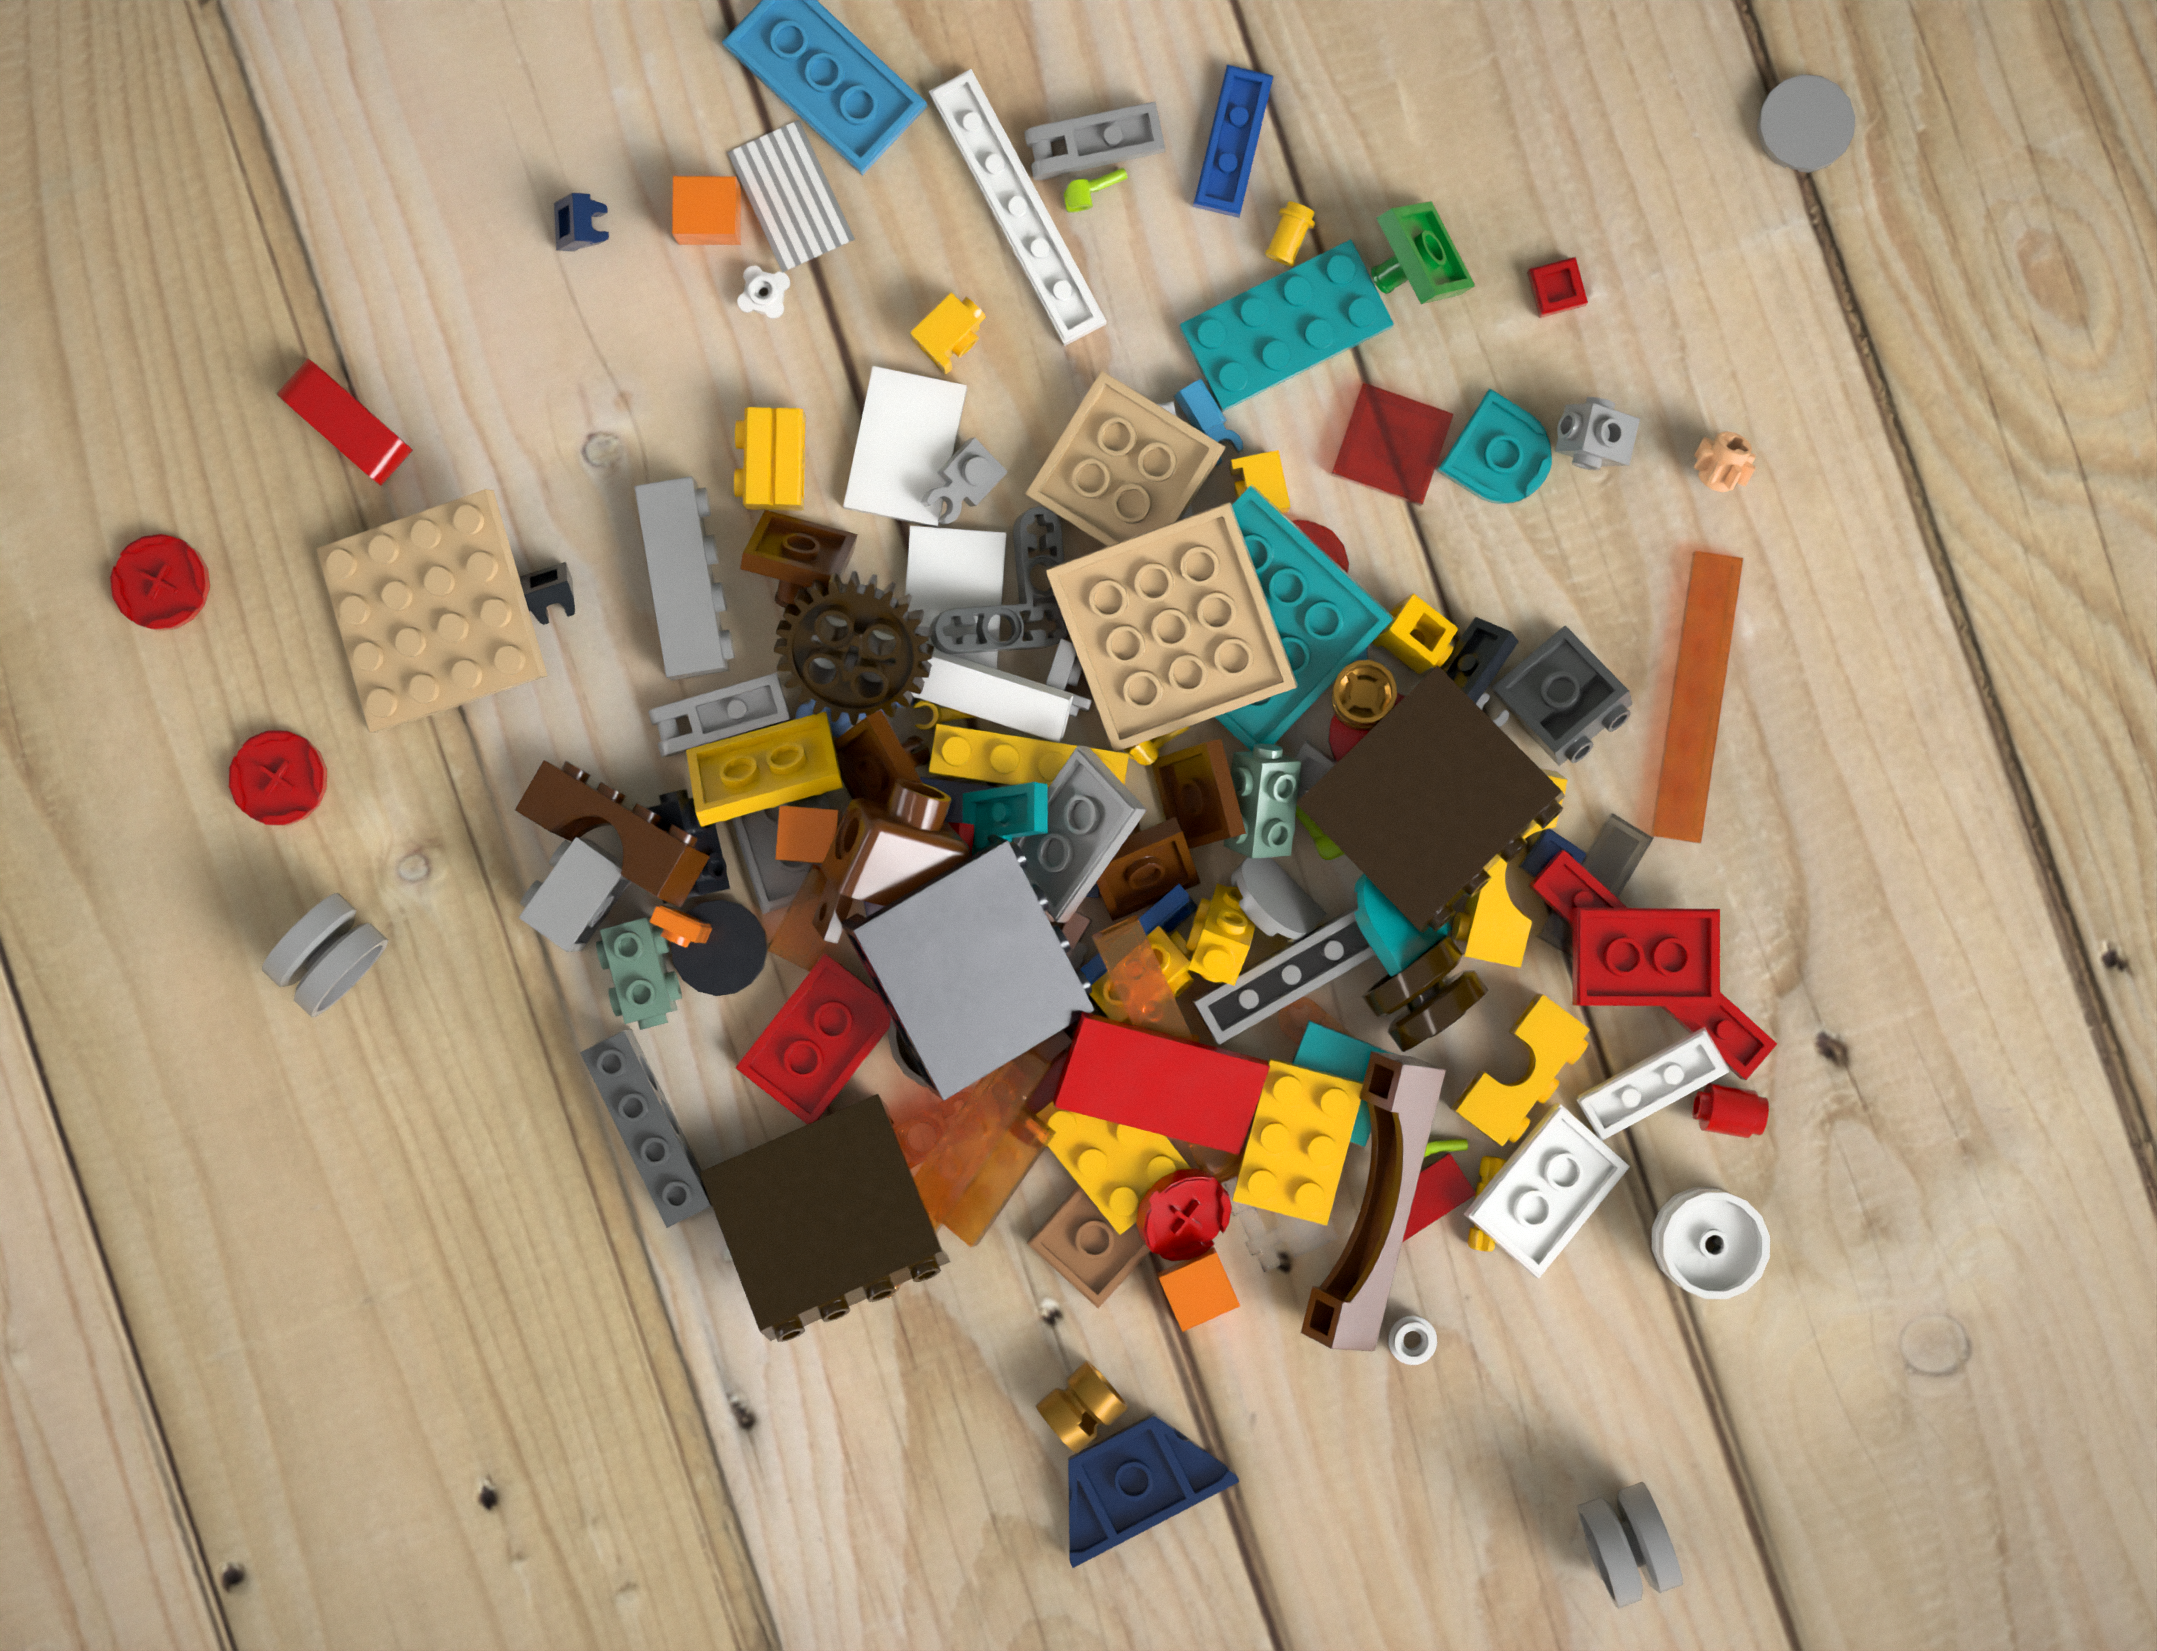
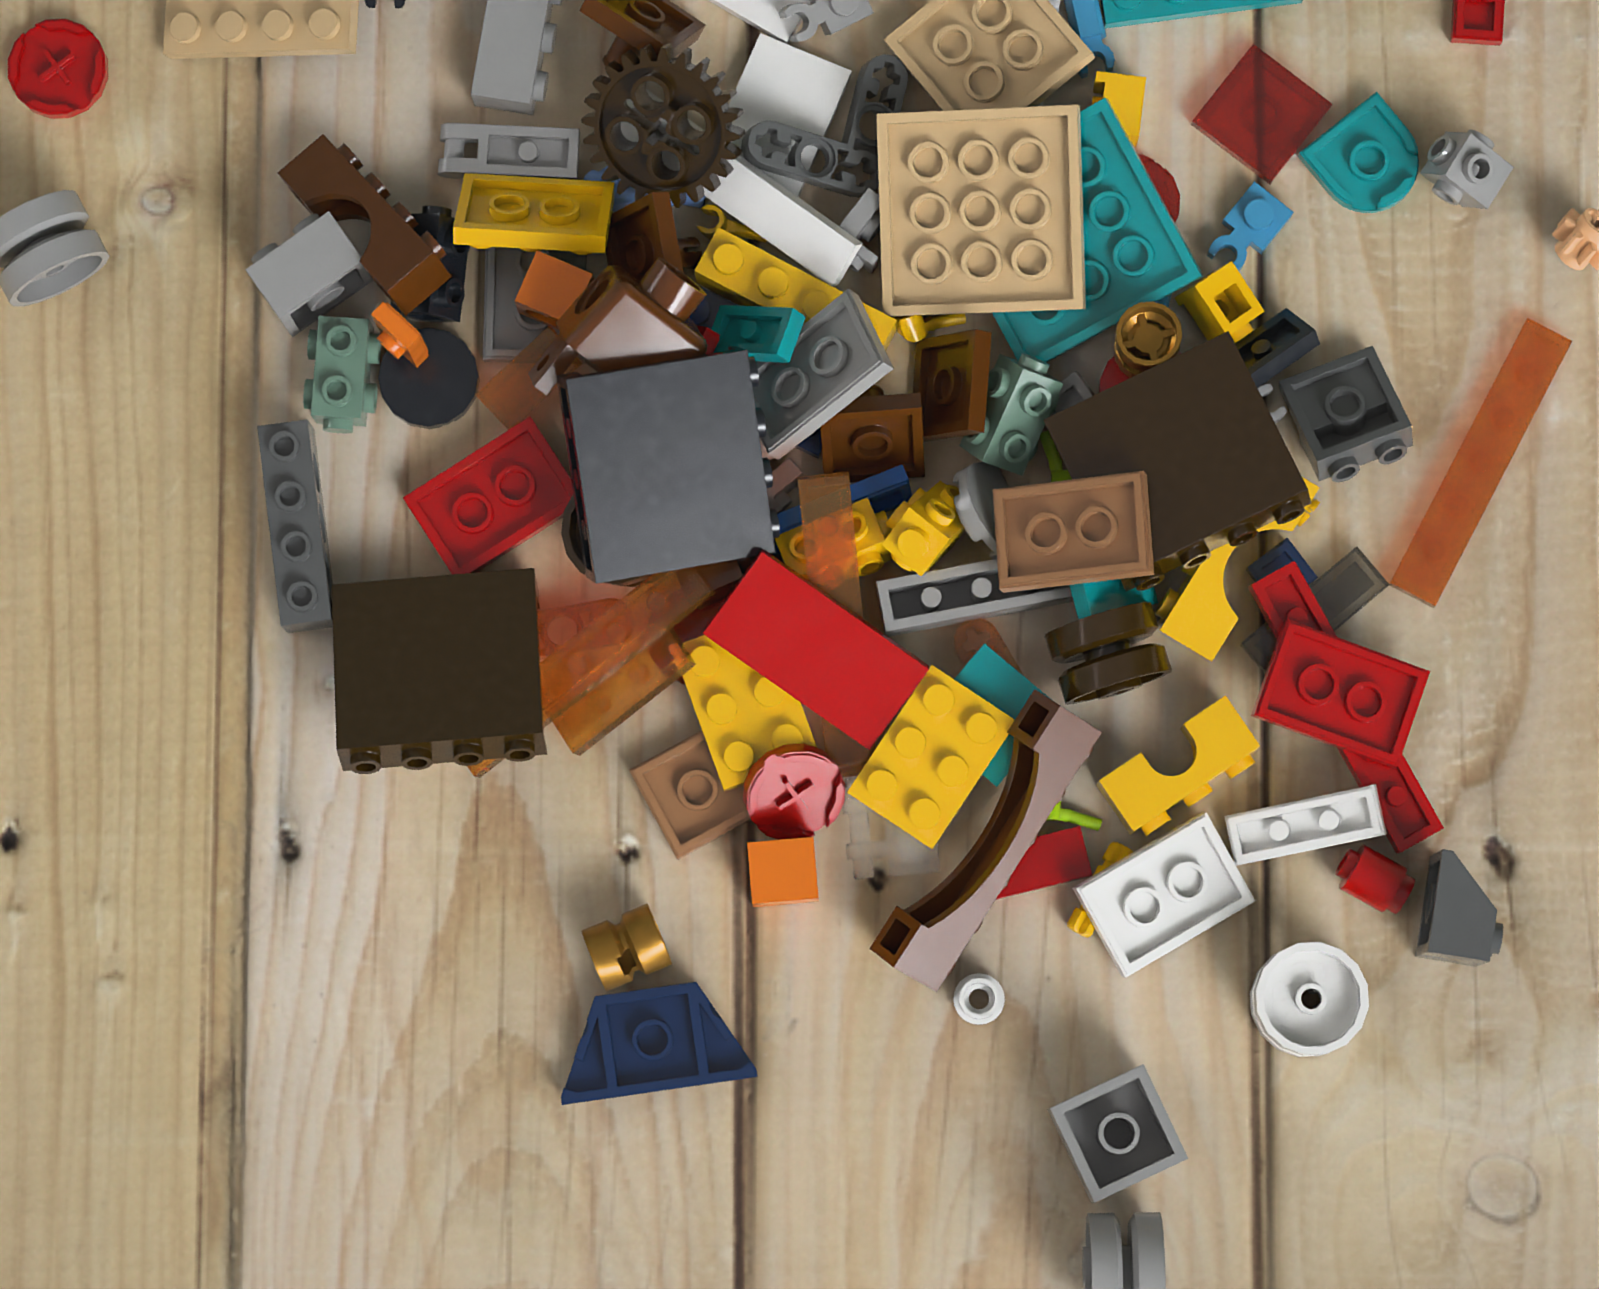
camera: 25 degrees right, 5 degrees down
none -> medium nougat tile [992,471,1154,593]
none -> light grey brick [1047,1064,1188,1203]
none -> dark azure plate [1207,181,1294,271]
none -> dark grey slope [1415,849,1503,967]

